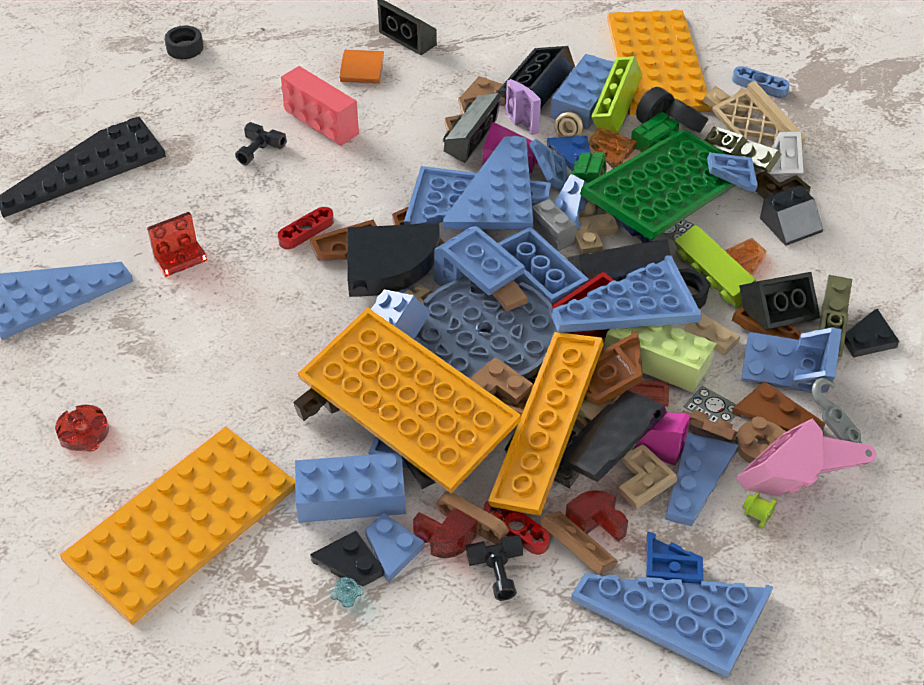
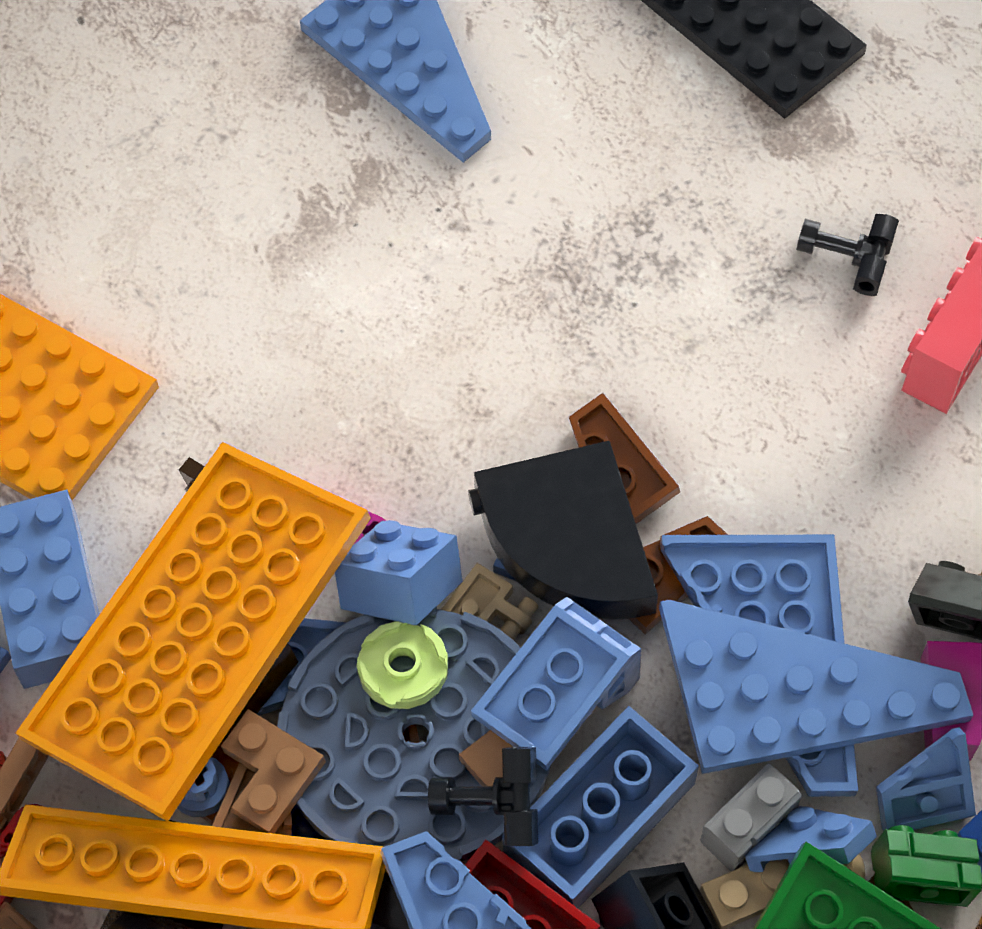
camera: 80 degrees right, 15 degrees up
clear red plate [55,404,109,452] -> none
clear red bracket [147,212,207,277] -> none
red beam [277,207,334,249] -> none
none -> yellowish green tile [357,621,448,709]
none -> black bar [428,747,538,846]

